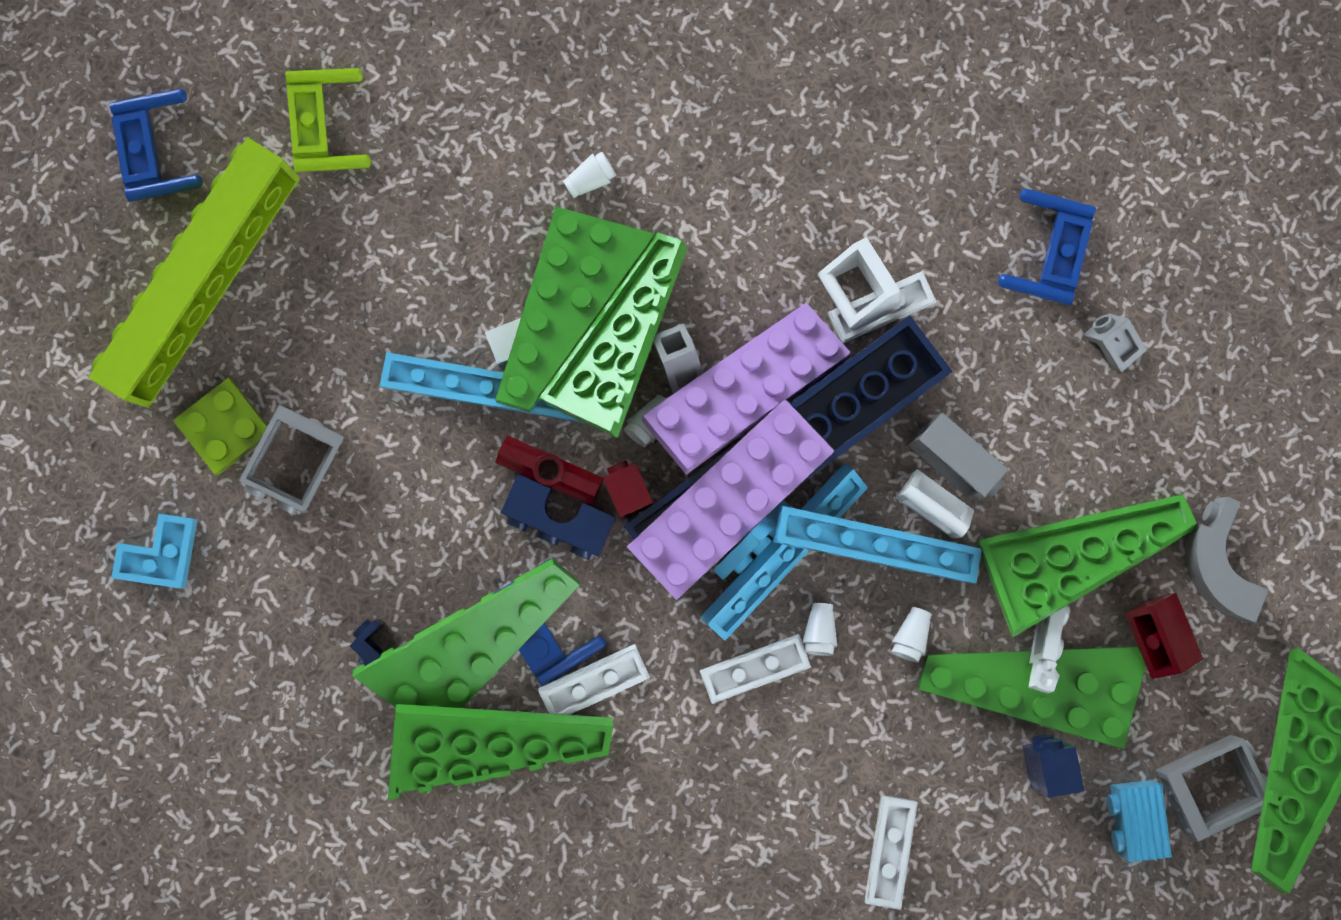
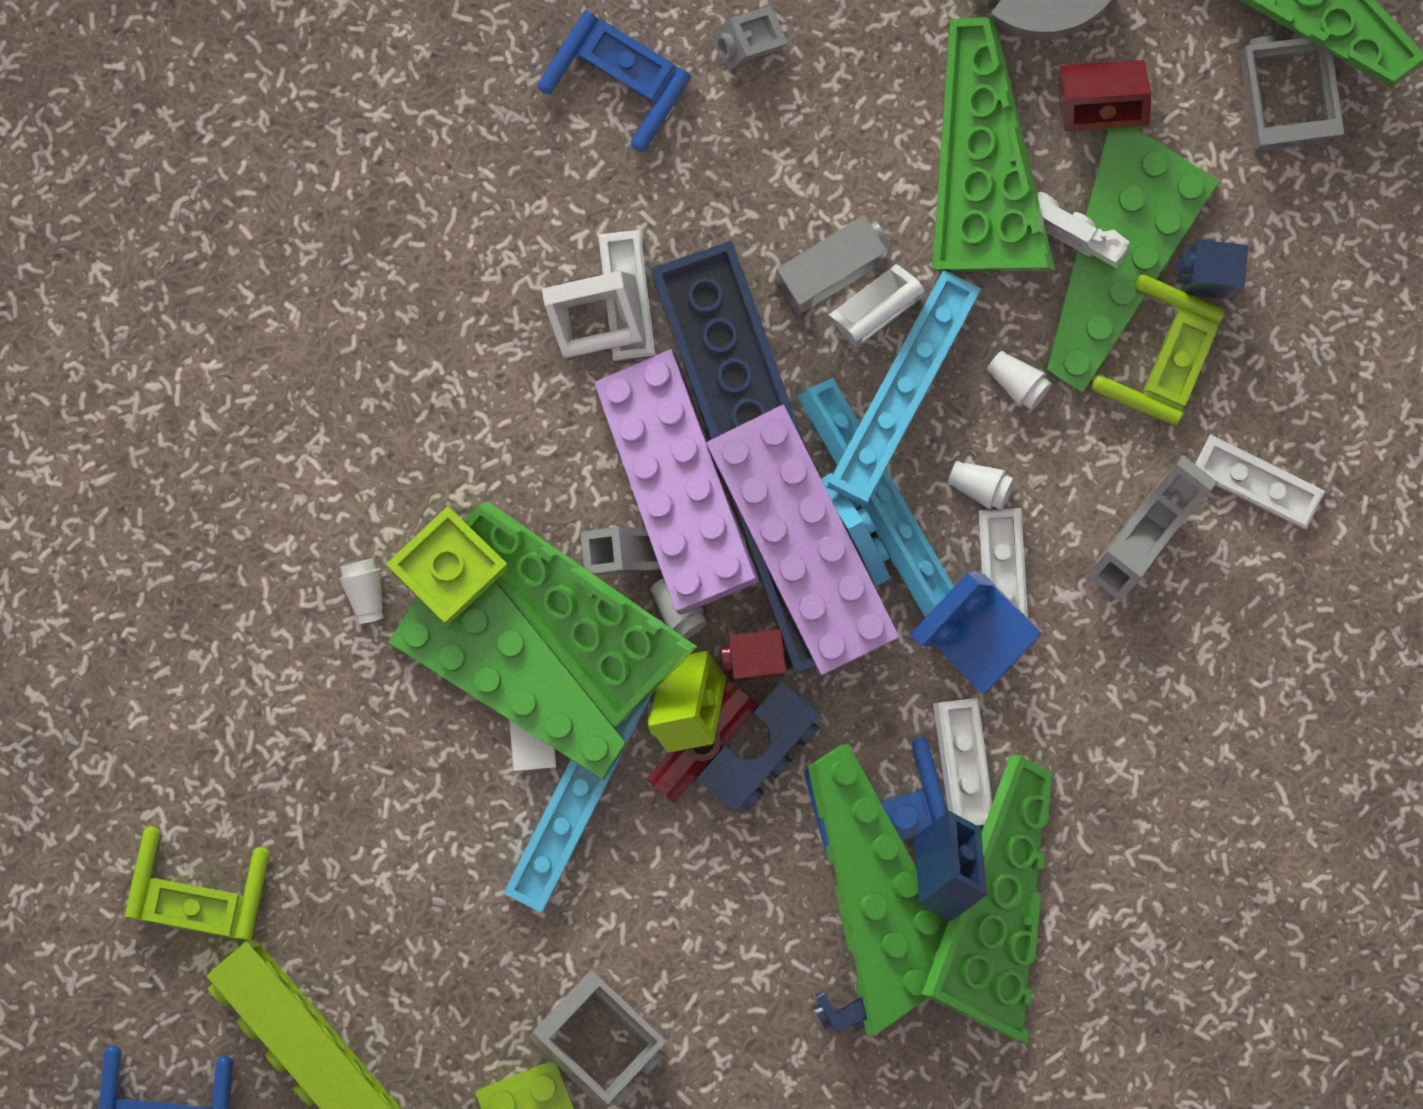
camera: 75 degrees left, 0 degrees up
medium azure brick [1107,780,1172,862] -> none
none -> lime plate [386,506,509,627]
none -> lime brick [648,651,726,753]
none -> blue bracket [910,572,1041,693]
none -> dark blue brick [915,811,987,921]
none -> light grey arch [1087,455,1217,602]
none -> lime plate [1092,275,1225,426]

